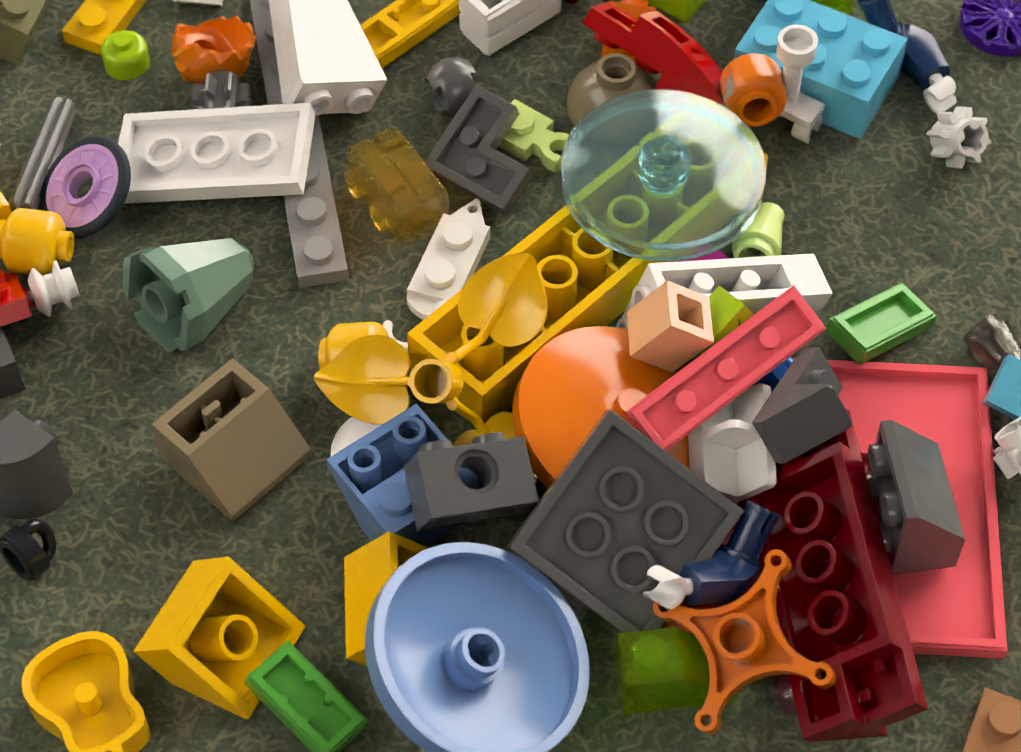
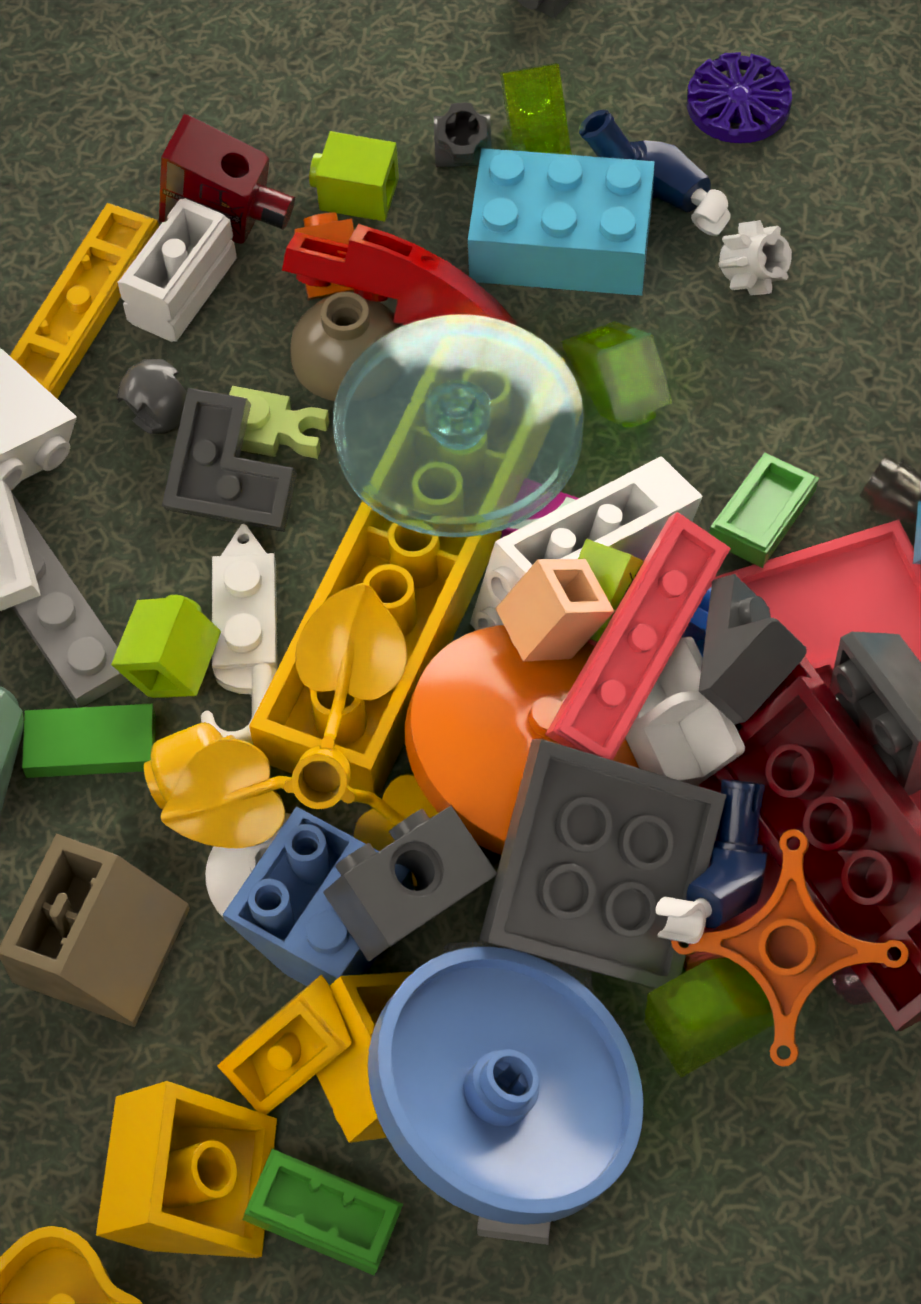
camera: 20 degrees left, 5 degrees up
clear yellow brick [344,126,449,243] -> none
orange head [719,53,787,127] -> none
yellowish green cone [732,202,785,258] -> none
white bar [776,25,825,144] -> none
none -> bright green tile [22,704,156,778]
none -> lime brick [111,595,221,698]
none -> yellow slope [217,974,352,1115]
none -> clear neon green slope [561,321,673,427]

